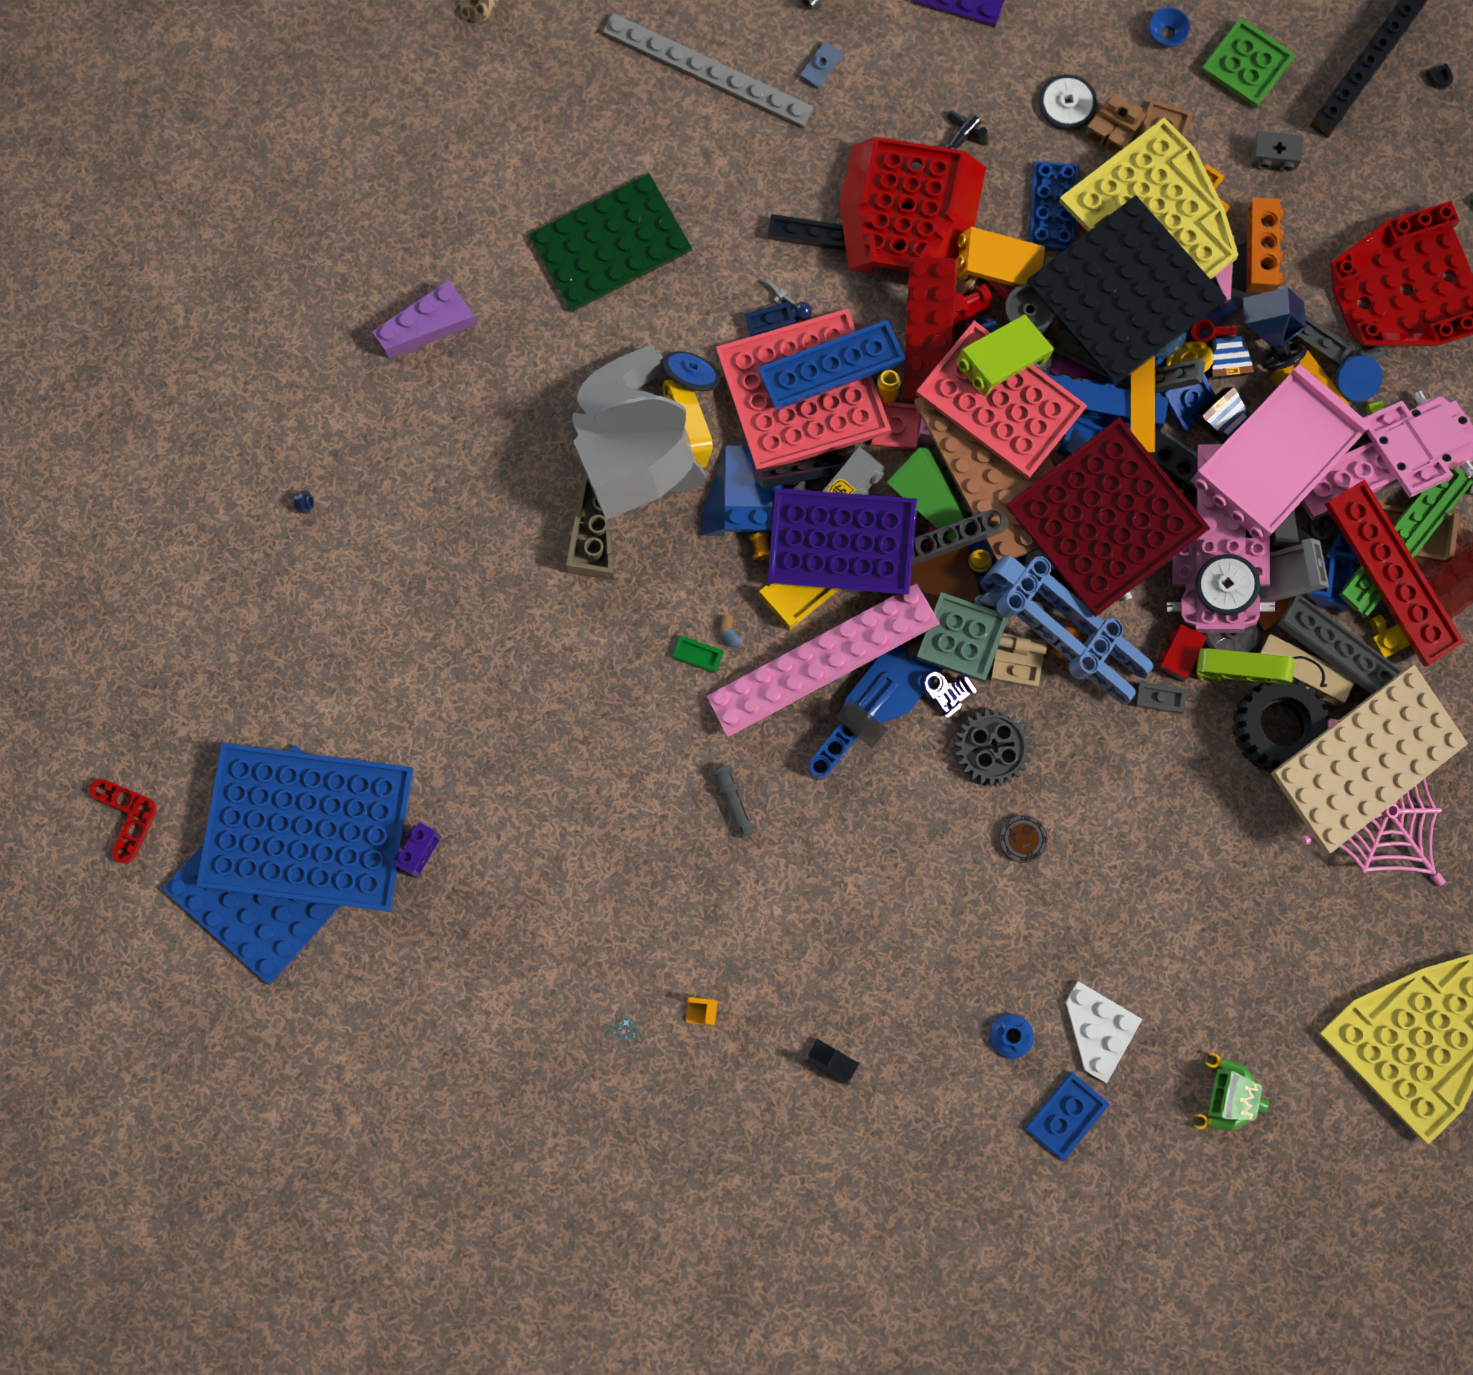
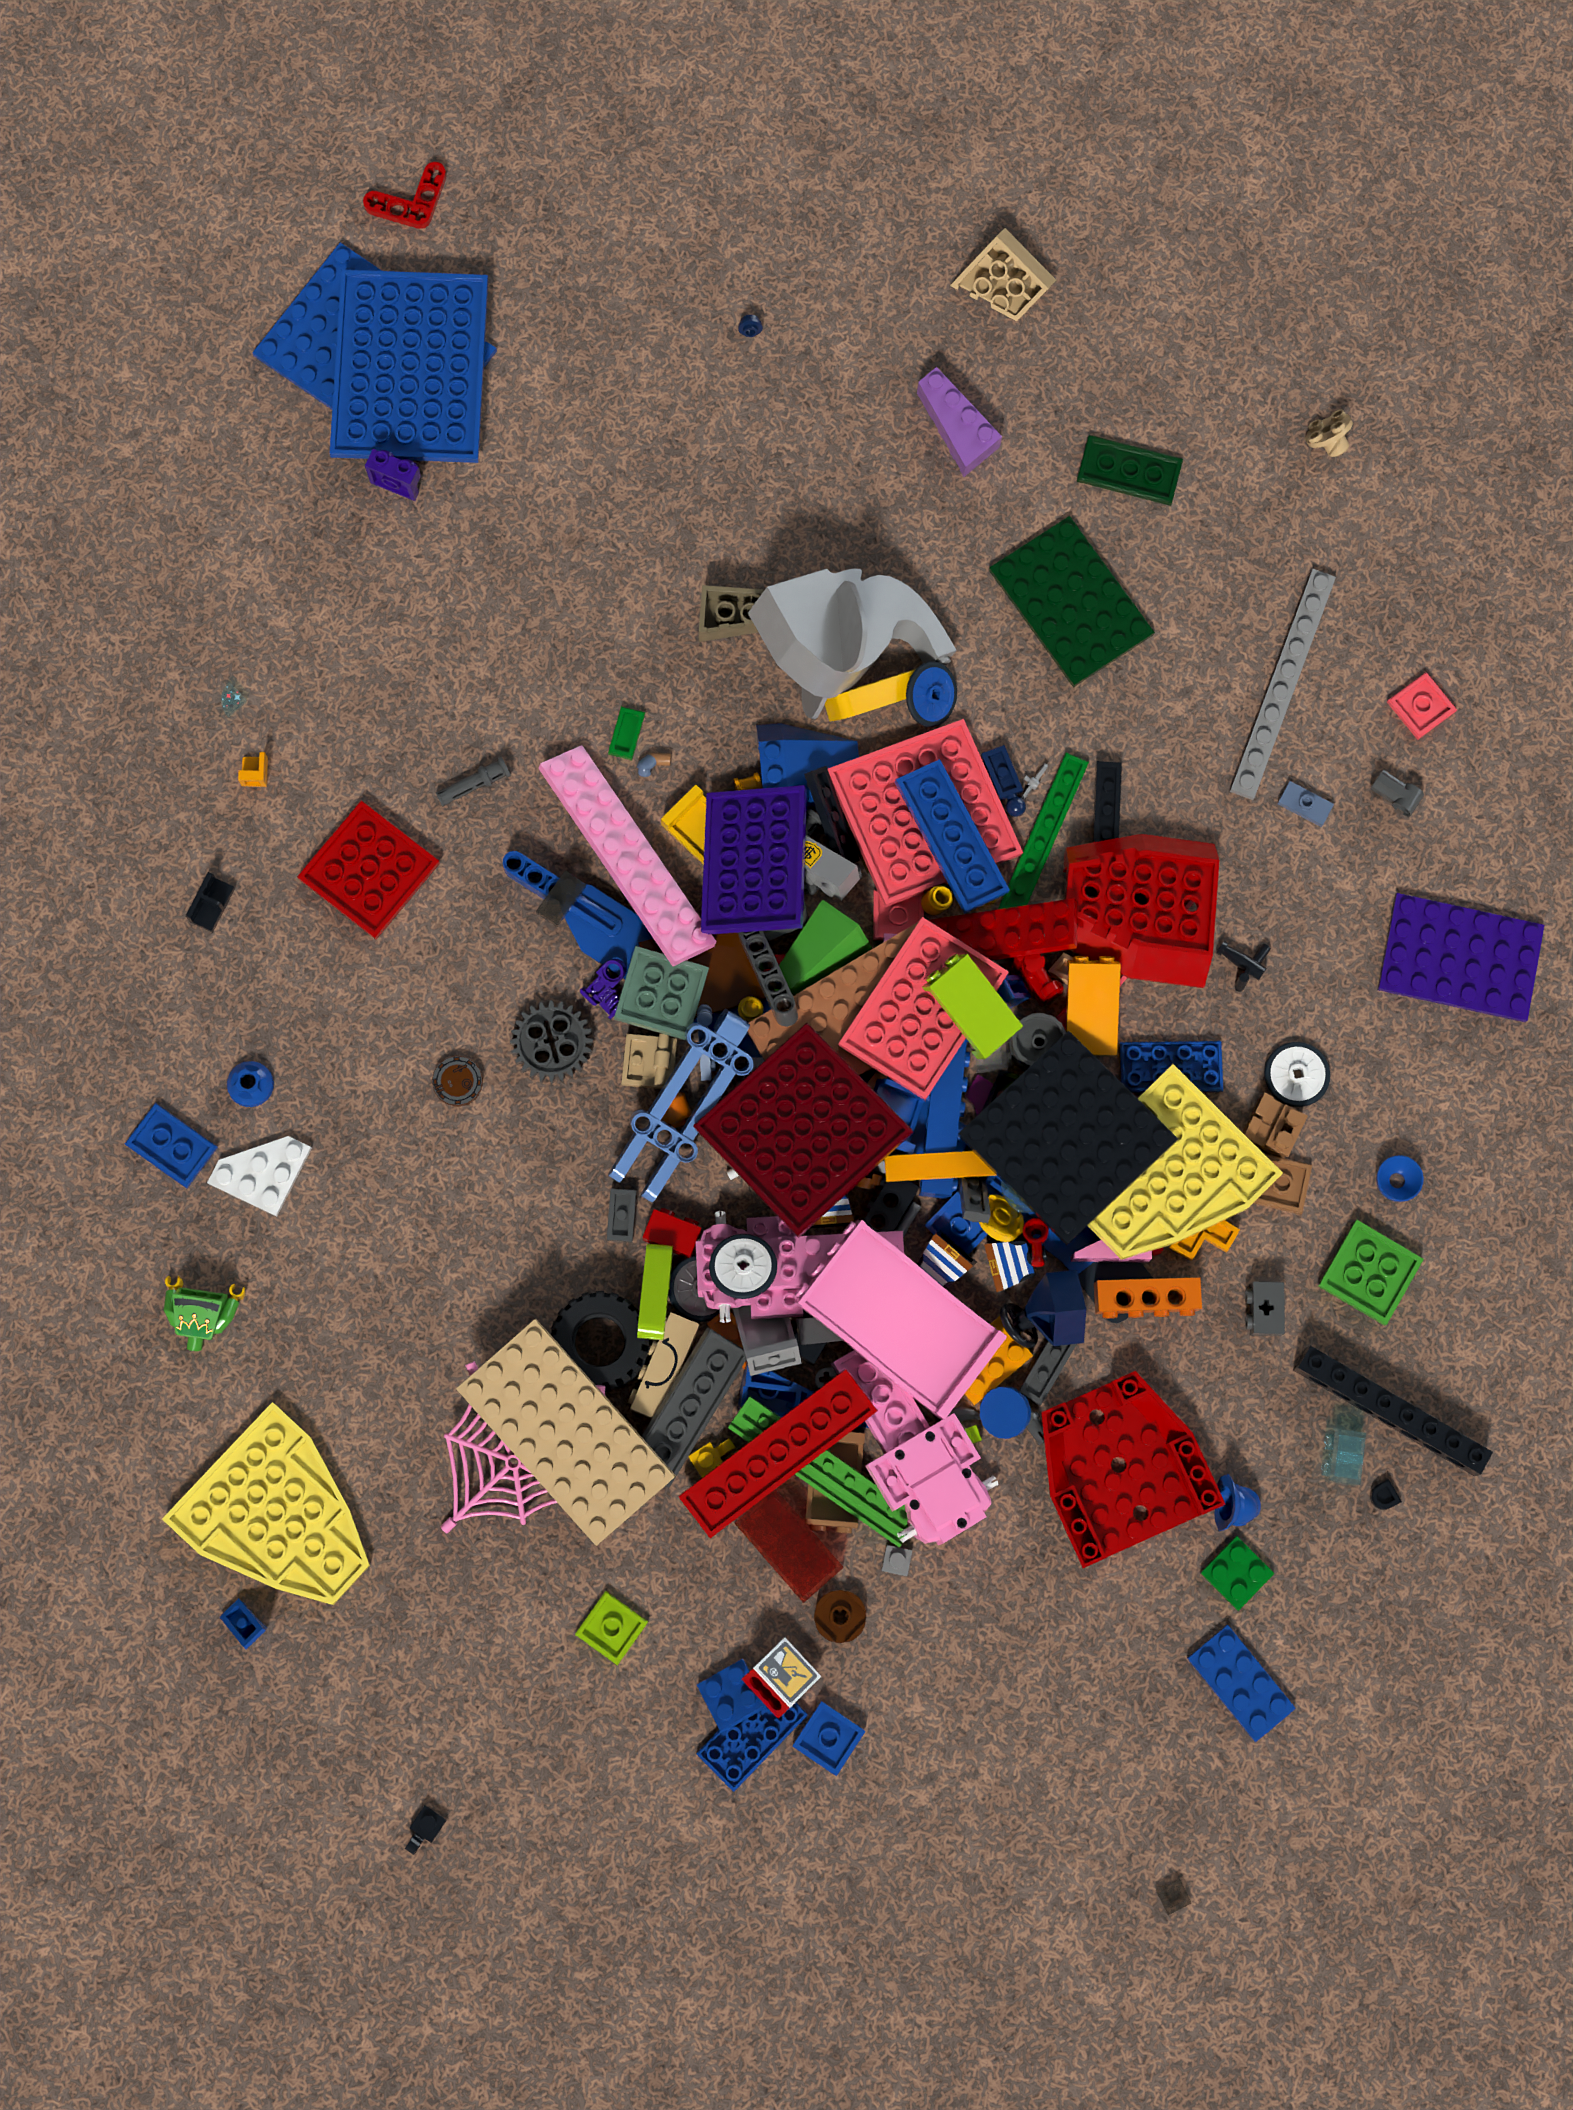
camera: 80 degrees right, 0 degrees up
none -> red plate [297,800,440,940]
none -> tan wedge [950,228,1056,321]
none -> green tile [998,752,1089,909]
none -> dark green tile [1076,435,1183,506]
none -> blue piece [1214,1474,1261,1531]
none -> clear light blue brick [1322,1428,1366,1486]

